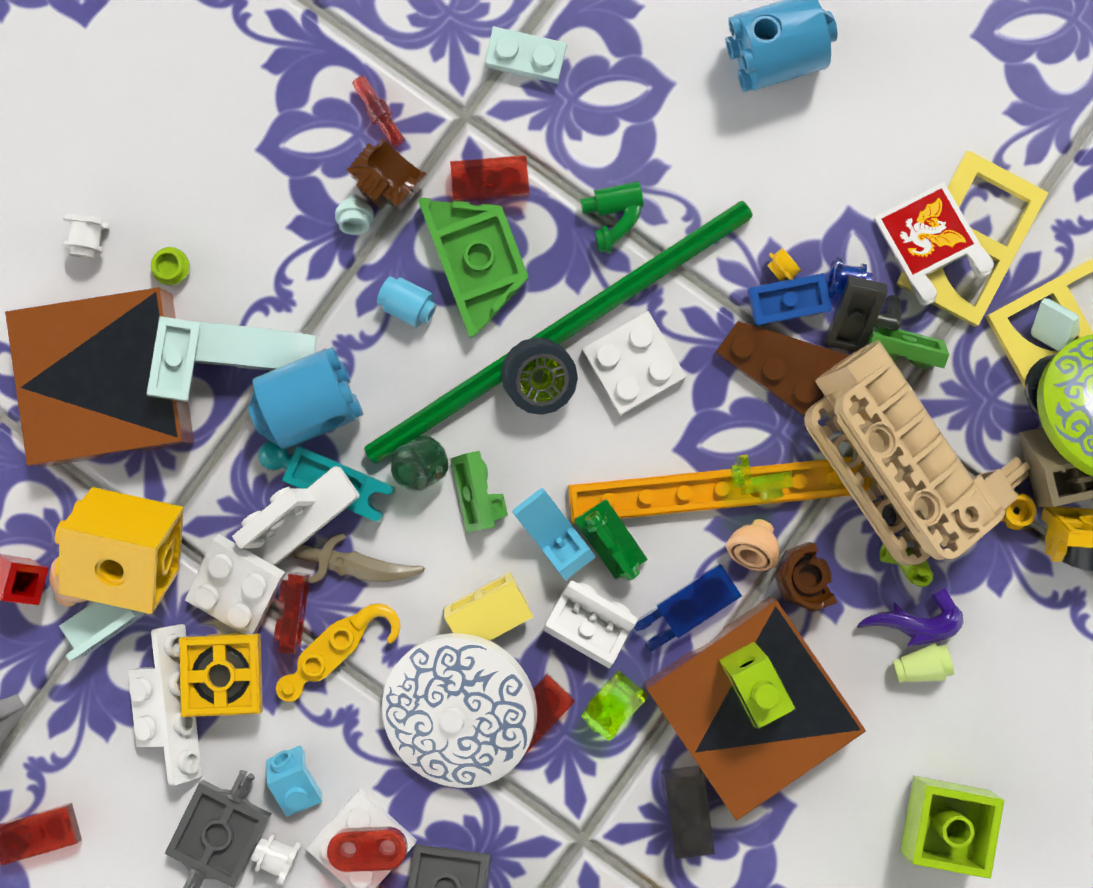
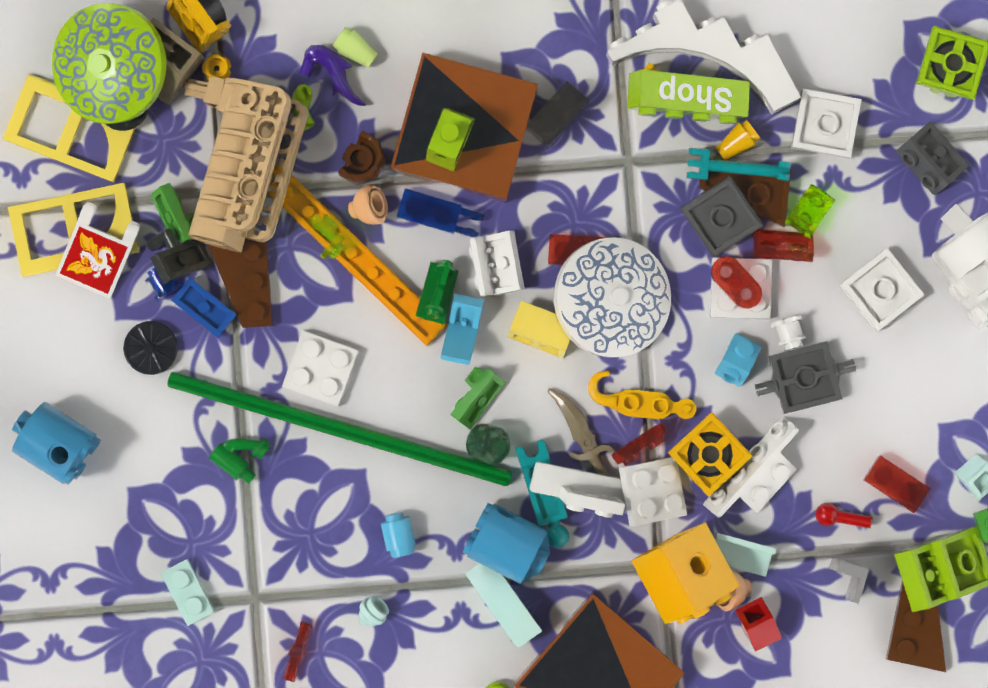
camera: 130 degrees left, 0 degrees up
light aqua plate [147,316,200,402] -> none
reddish brown hair [346,138,427,212] -> none
bright green wing [418,198,529,339] -> none
clear red plate [450,155,530,202] -> none
wheel [501,337,578,415] -> none
clear neon green bracket [581,669,648,741] -> none
yellow plate [767,247,802,281] -> none
light aqua slope [1031,298,1080,351] -> none
none -> black wheel [123,321,178,375]
none -> red bar [815,503,873,529]

